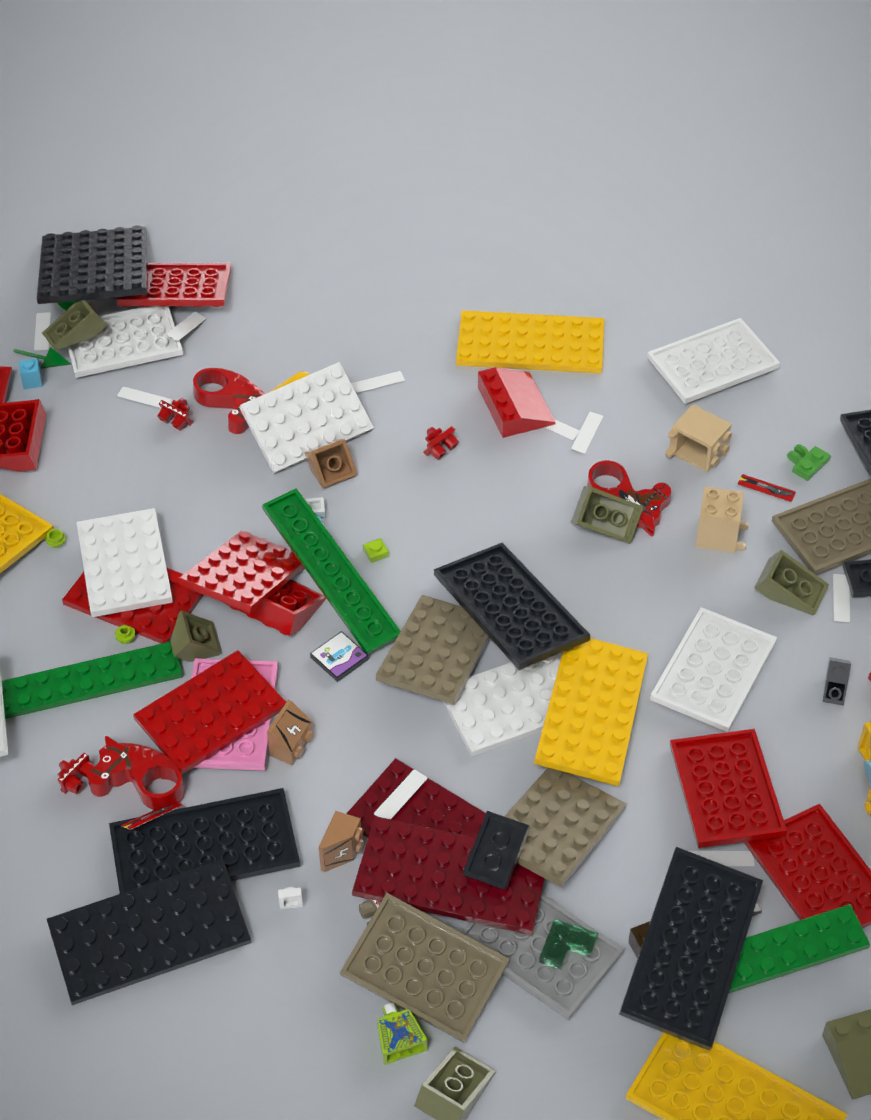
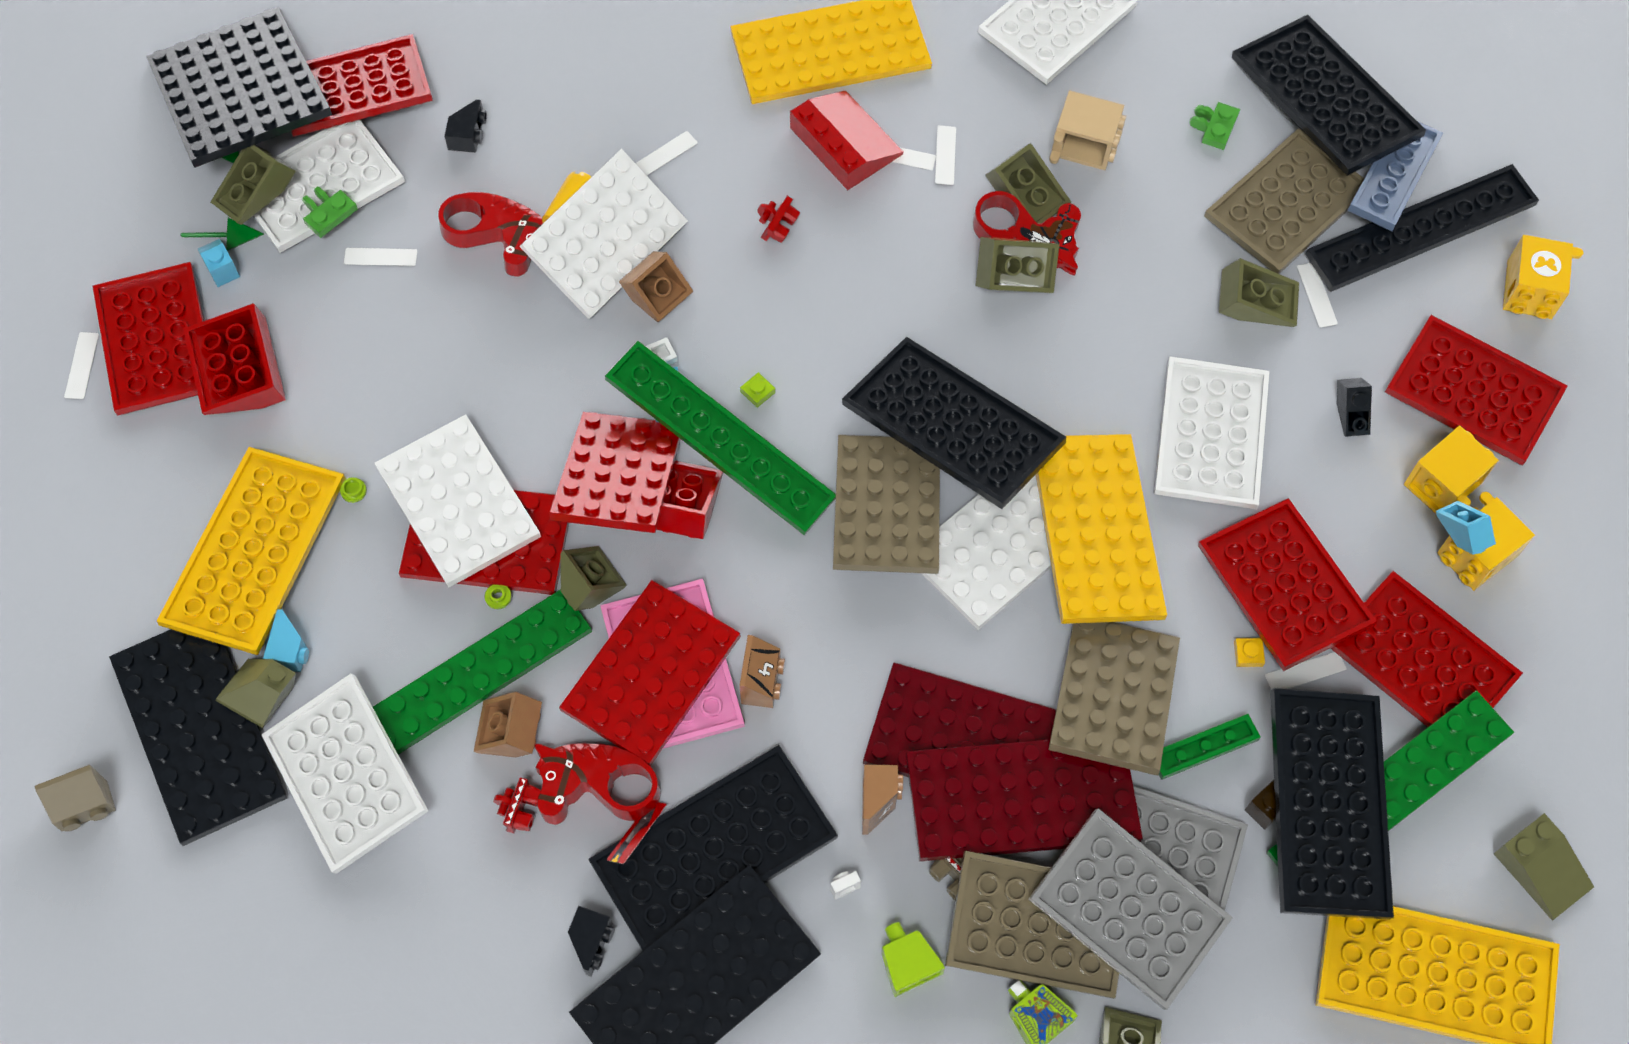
camera: 20 degrees left, 15 degrees up
white sticker [34,312,51,351] -> none
red hips [157,398,193,431] -> none
white sticker [166,312,206,341] -> none
tile [310,631,369,682] -> none
white sticker [374,770,427,819] -> none
black plate [462,811,531,891] -> none
clear green plate [539,919,598,970] -> none
tan container [695,487,749,553] -> none
red sticker [737,474,796,502] -> none
none -> bright green hinge [302,186,358,238]
none -> black slope [444,99,487,153]
none -> medium nougat slope [473,692,542,758]
none -> black slope [568,906,615,977]
none -> lime torso [881,922,945,997]
none -> olive slope [985,143,1071,224]
none -> light grey plate [1029,809,1233,1010]
none -> green plate [1158,714,1261,780]
none -> yellow plate [1234,638,1265,667]

